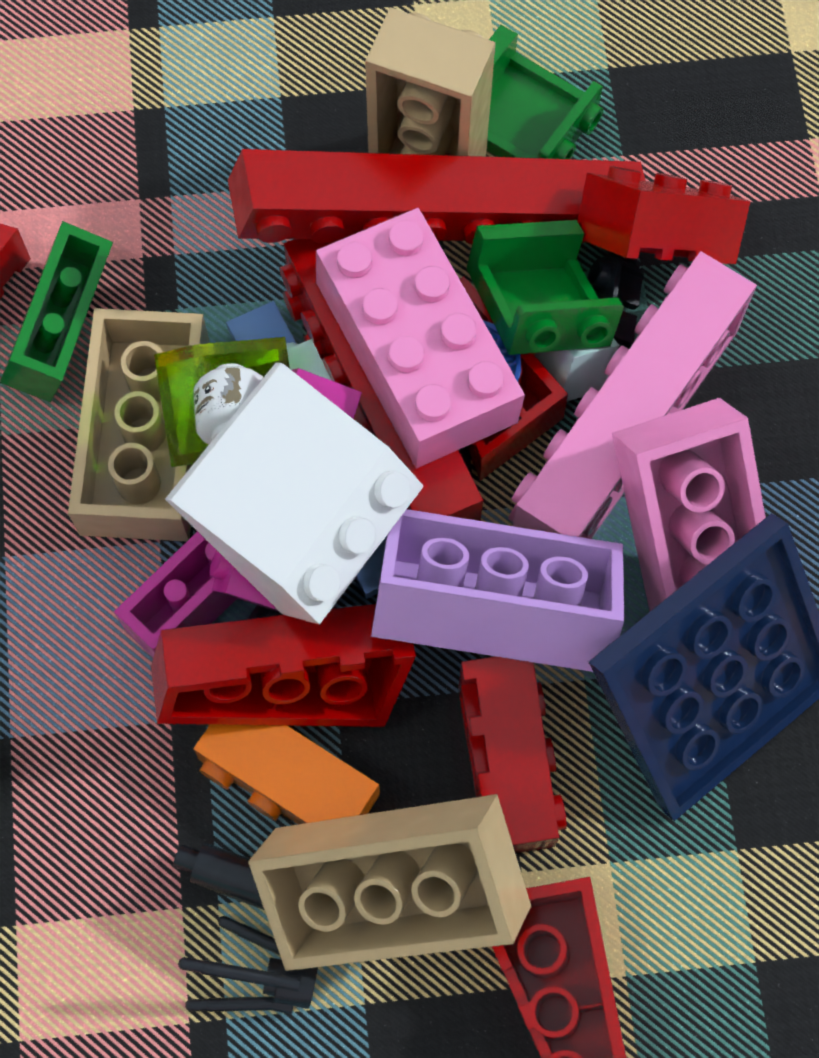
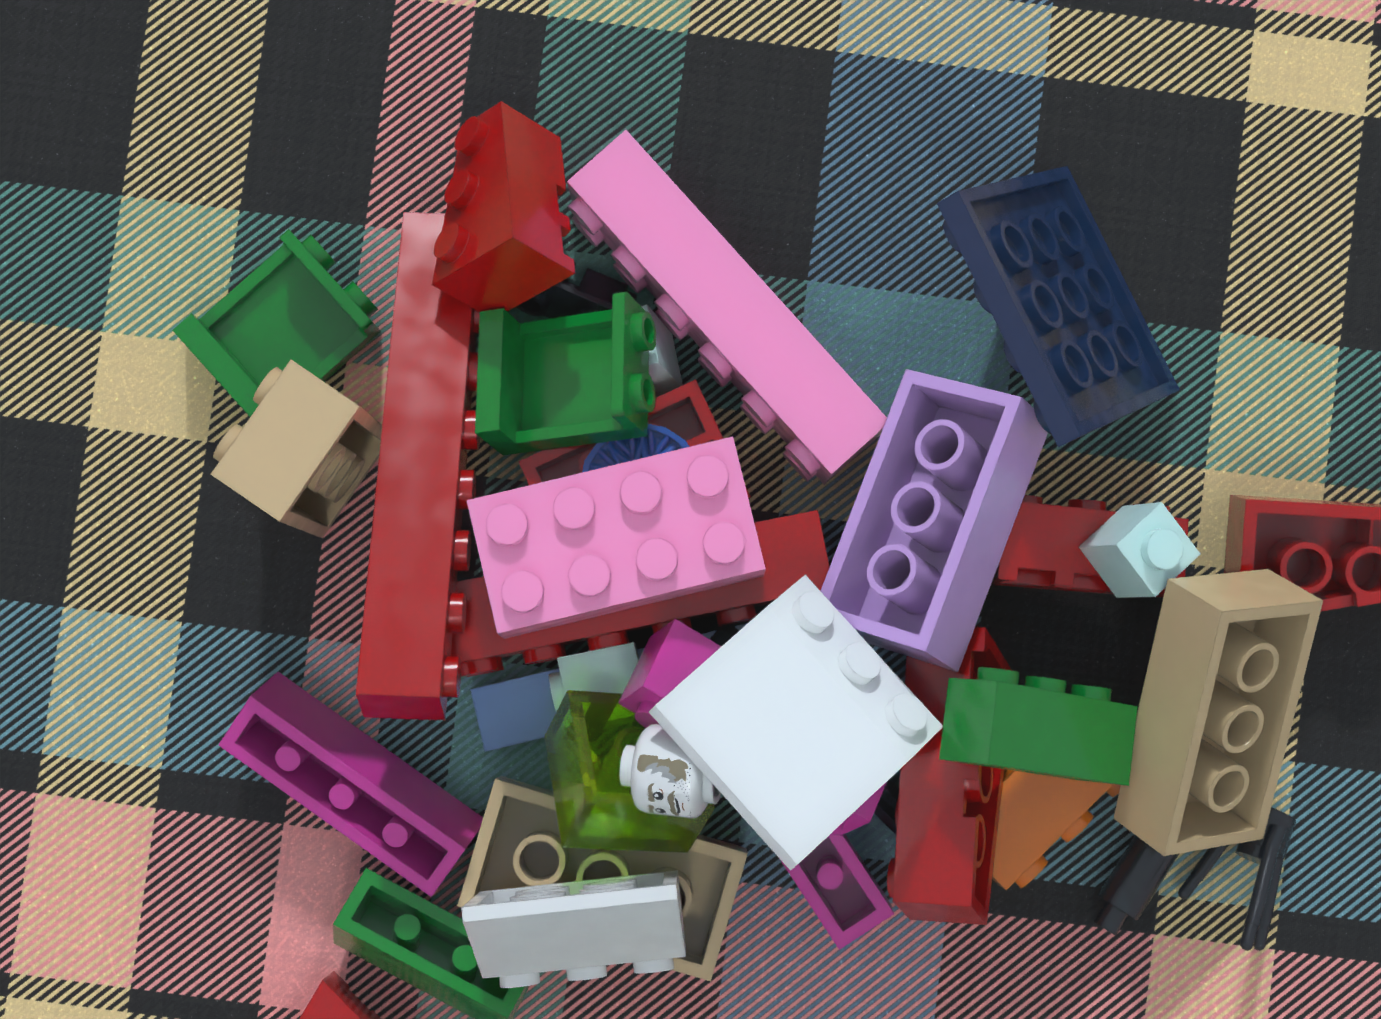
camera: 75 degrees left, 15 degrees up
bright pink brick [612,398,766,611] -> none
none -> dark pink brick [219,672,483,897]
none -> white slope [461,870,686,988]
none -> green brick [939,667,1138,786]
none -> light aqua brick [1079,502,1200,598]

